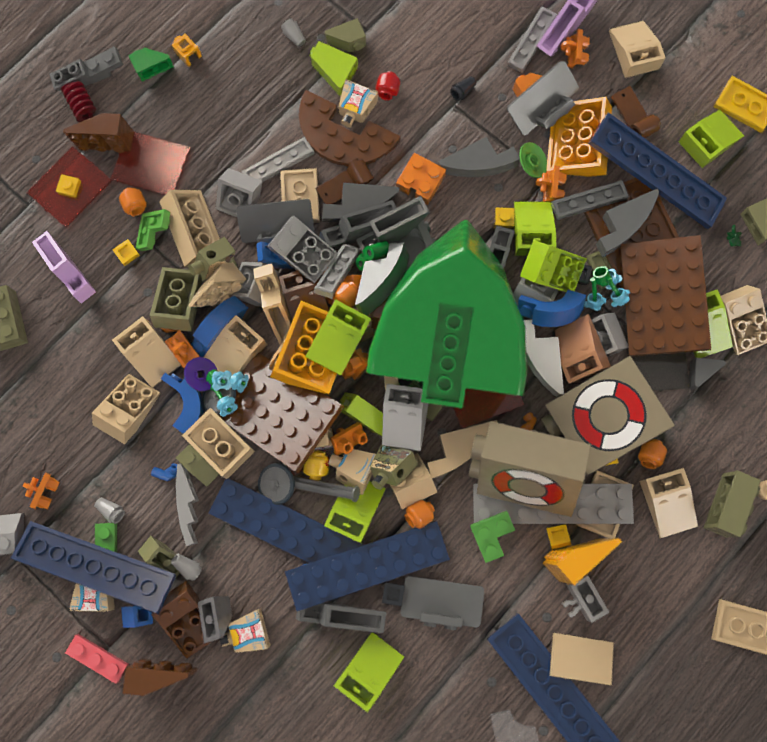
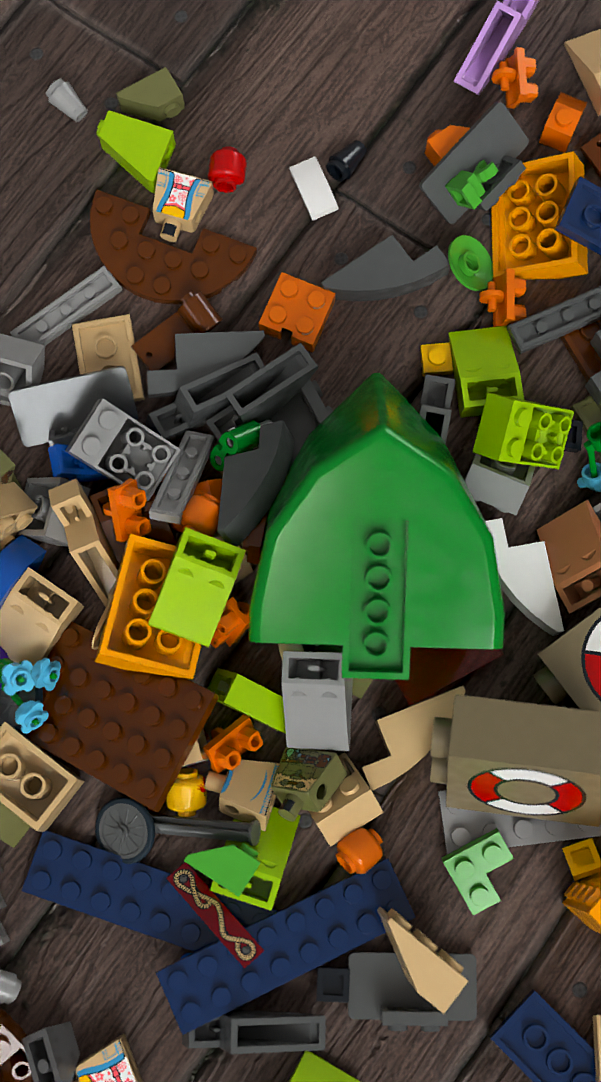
camera: 10 degrees left, 0 degrees up
light grey tile [507,7,557,73] -> none
blue arch [518,290,586,327] -> none
orange arm [519,412,537,431] -> none
none -> orange hips [103,478,151,542]
none -> sticker [166,862,264,969]
none -> bright green slope [184,842,262,897]
none -> white slope [289,156,339,221]
none -> tan slope [377,907,468,1014]
none -> bright green piece [445,160,498,209]
none -> orange slope [539,92,587,153]

